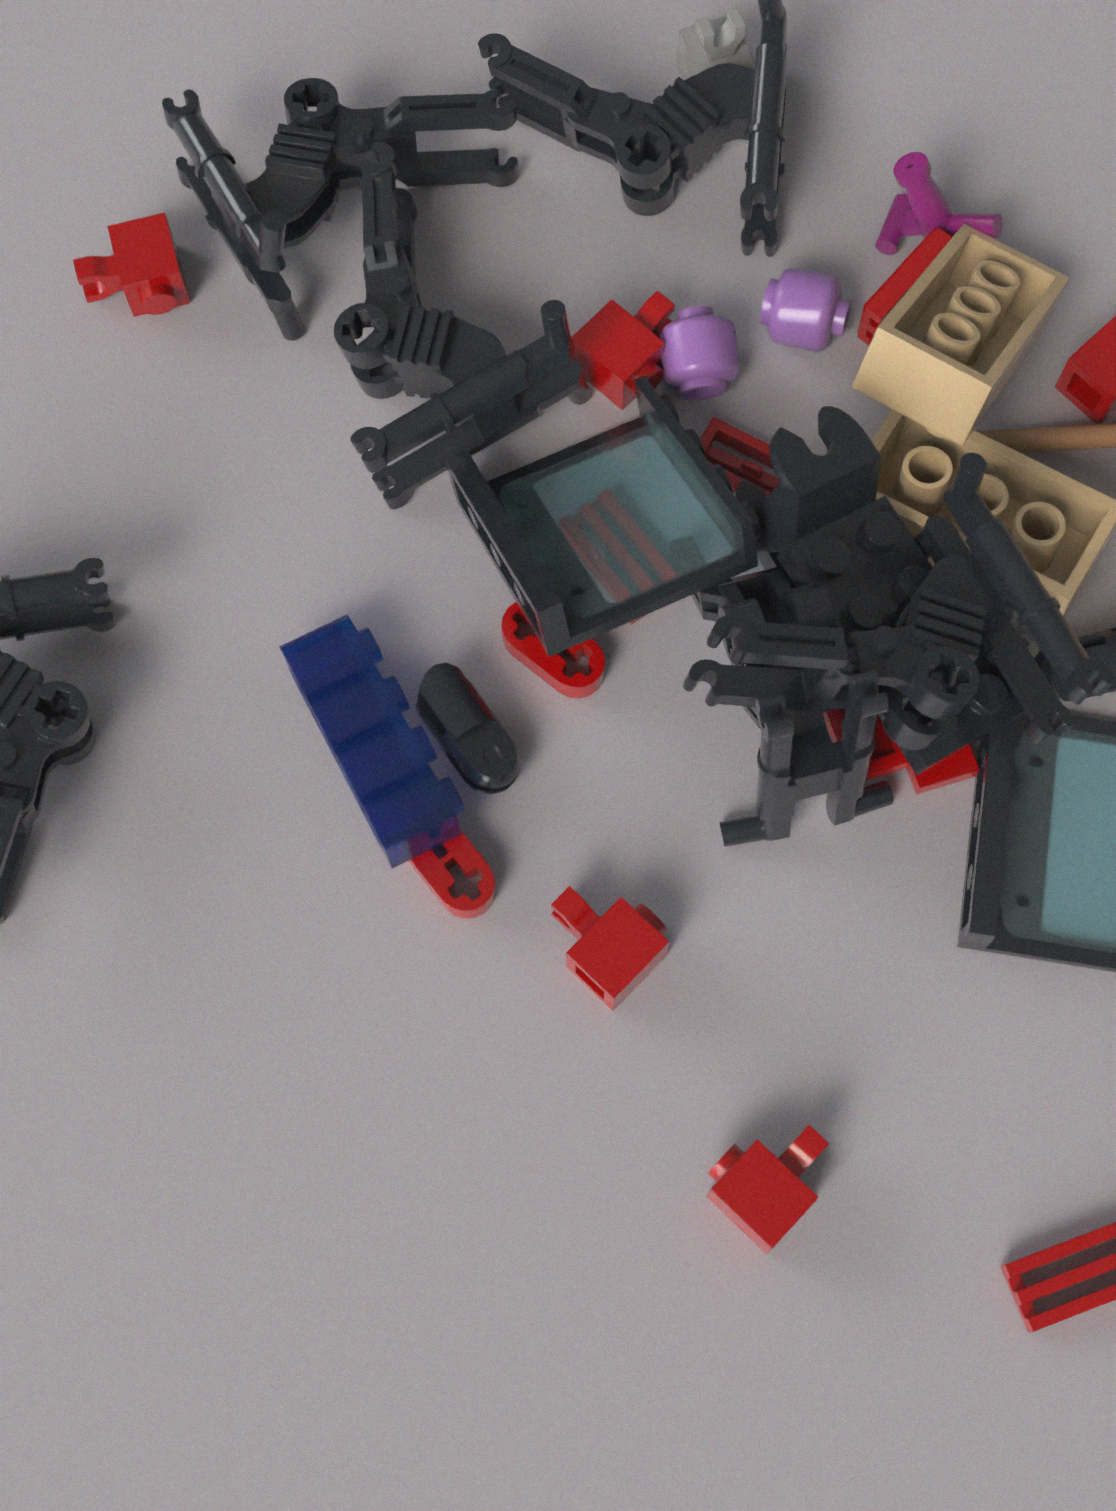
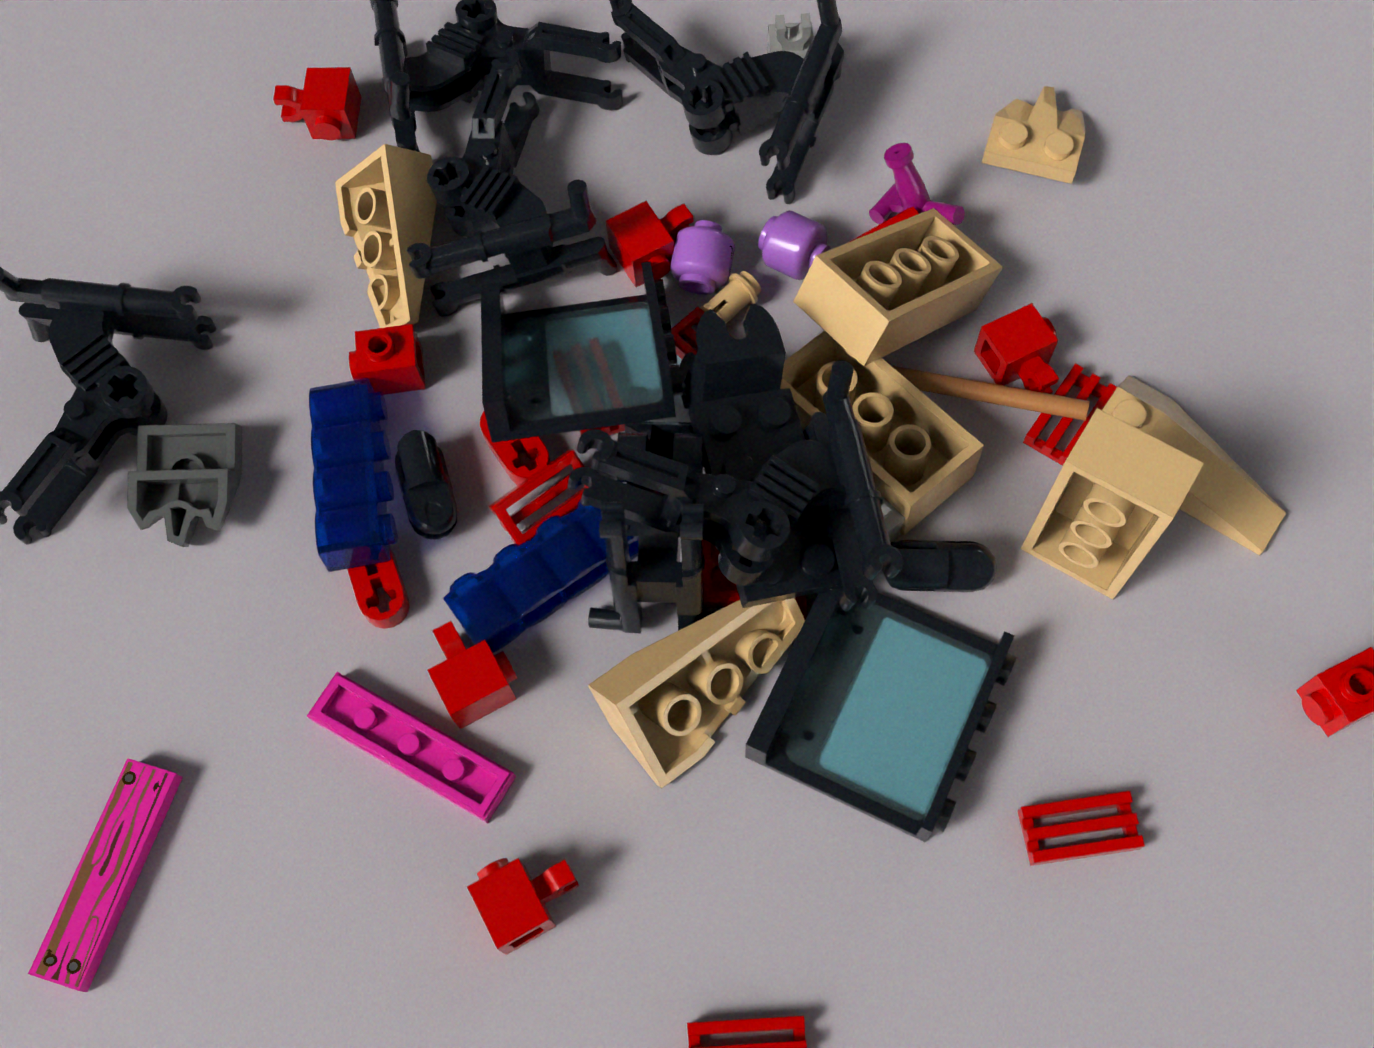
camera: 20 degrees right, 5 degrees down
none -> dark pink tile [28,758,183,992]
none -> dark grey plate [127,423,242,547]
none -> dark pink tile [307,672,516,824]
none -> tan wedge [335,144,437,328]
none -> red brick [349,324,426,397]
none -> clear blue brick [443,499,639,653]
none -> red tile [488,449,589,548]
none -> tan wedge [588,598,805,789]
none -> tan pin [701,271,761,323]
none -> tan plate [982,86,1086,184]

